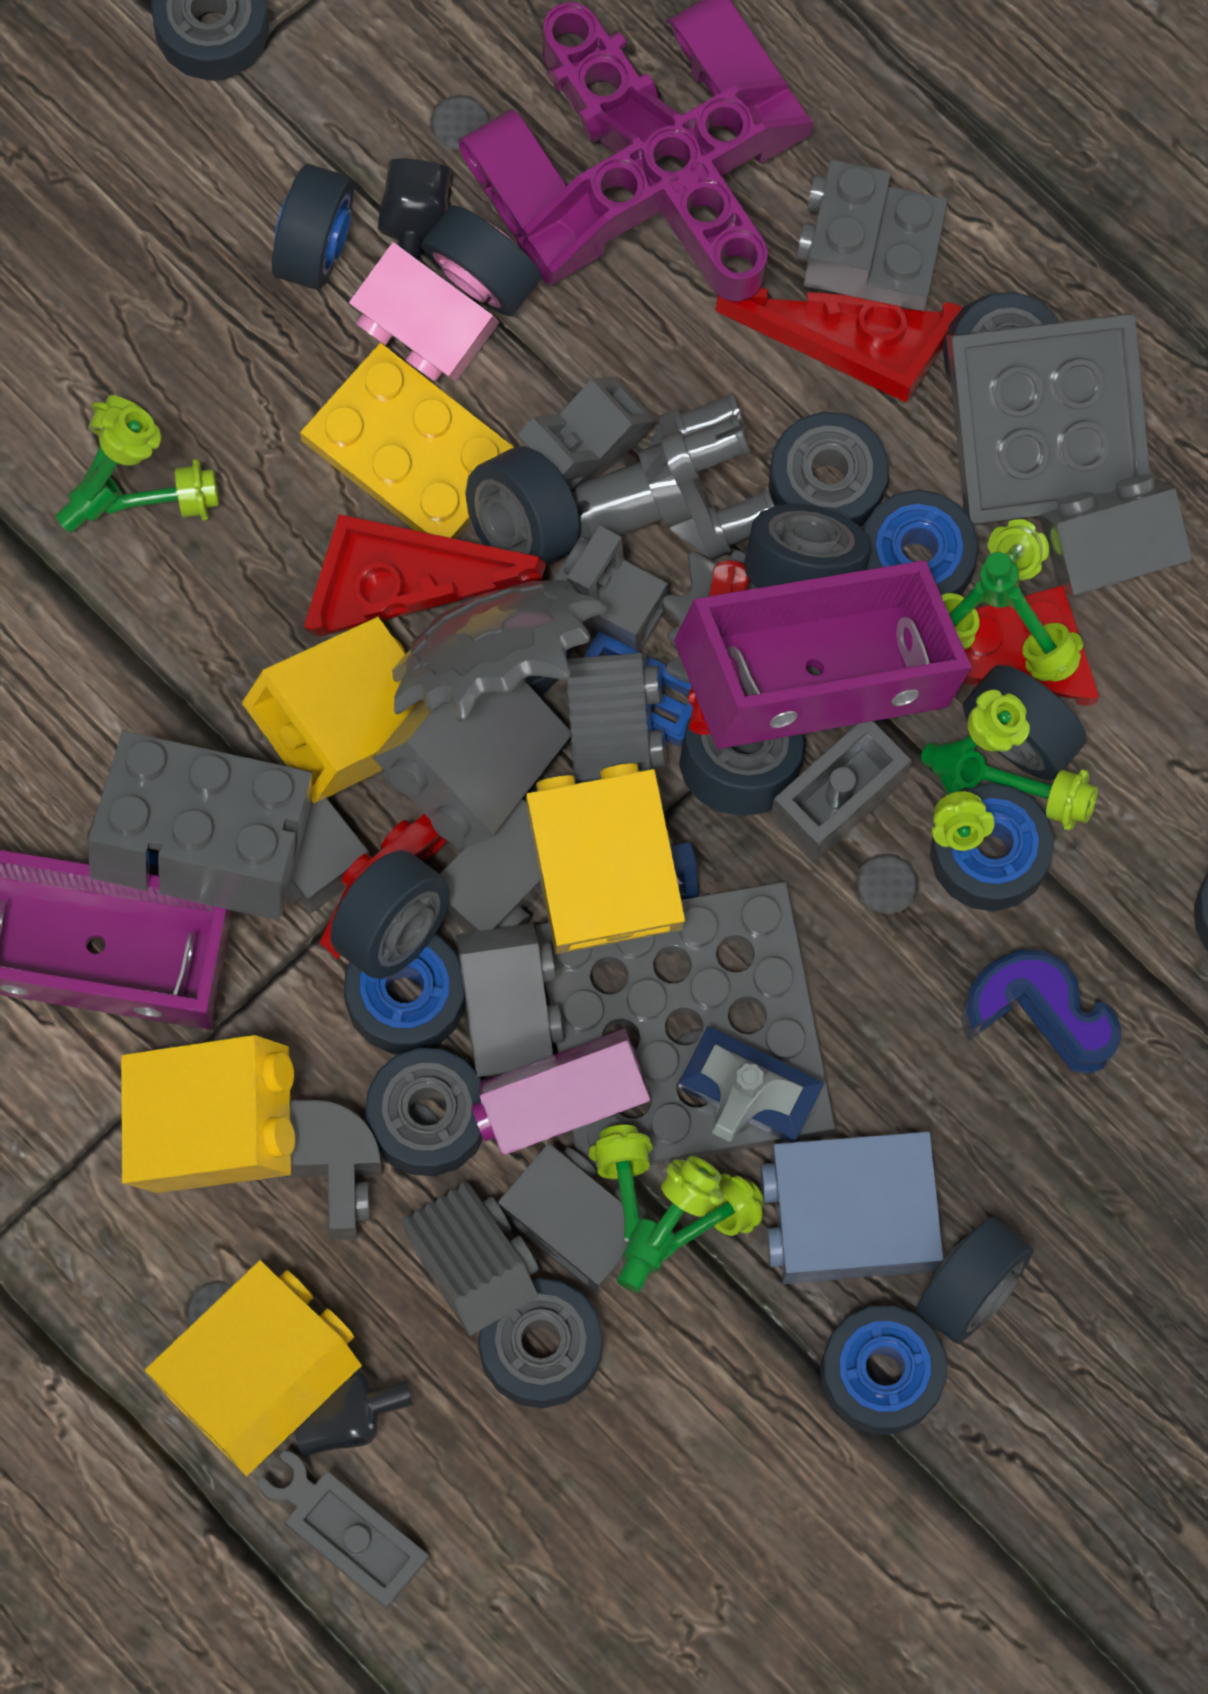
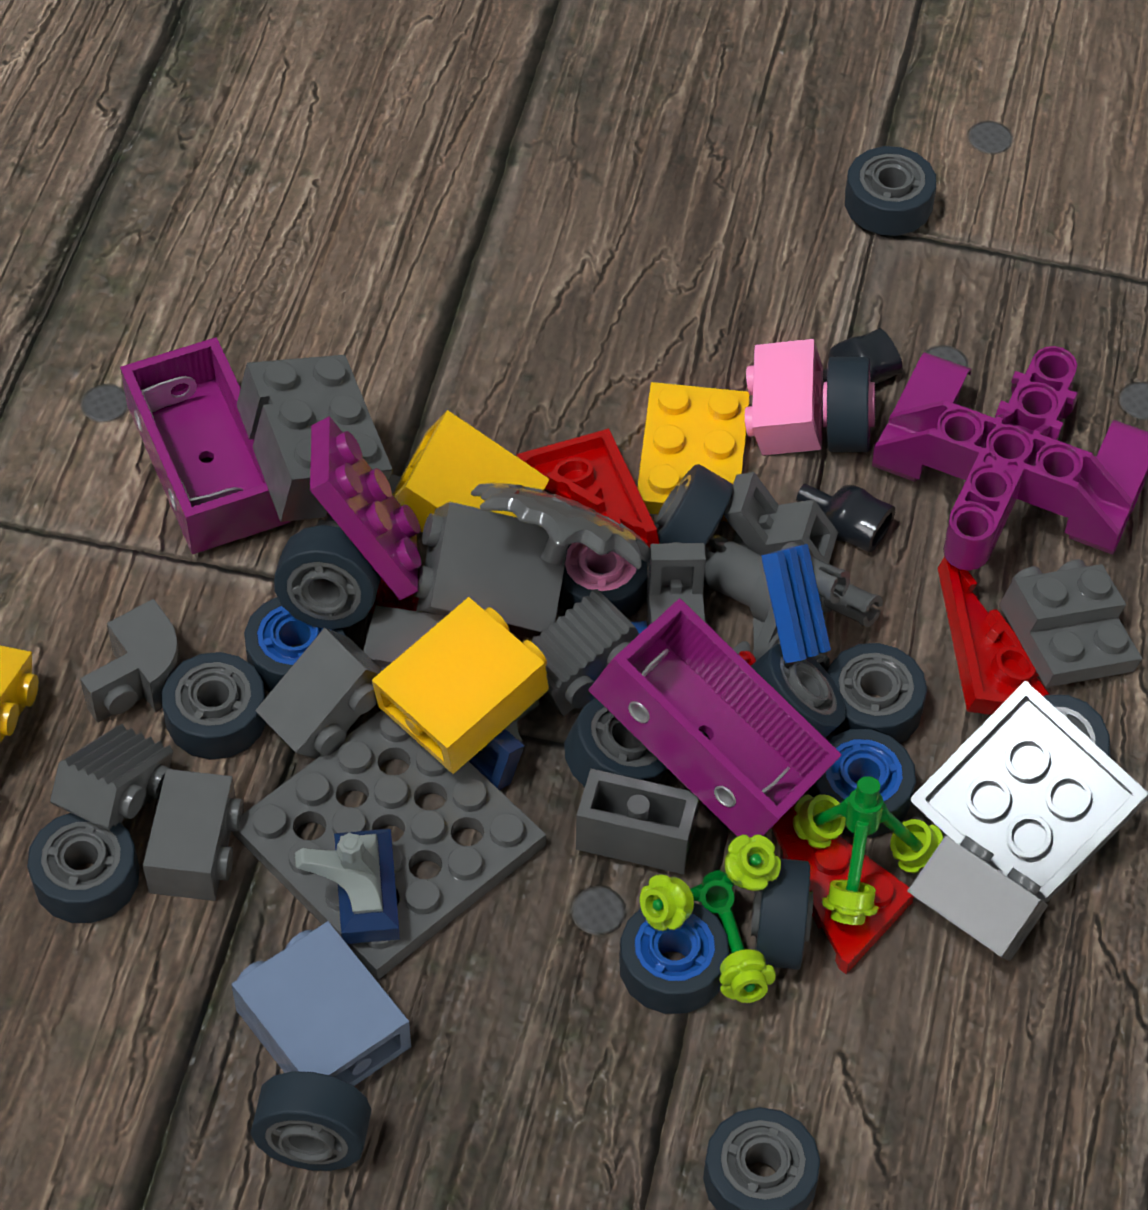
camera: 60 degrees right, 20 degrees down
plant [55,395,219,533] -> none
yellow brick [121,1035,295,1193] -> none
black wheel [272,164,354,290] -> none
brick [472,1028,650,1156] -> none
plant [588,1125,763,1293] -> none
wheel [820,1305,947,1435] -> none
dark blue animal [961,949,1121,1074] -> none
none -> magenta plate [310,416,421,600]
none -> blue tile [761,544,831,663]
none -> black piece [796,484,896,553]

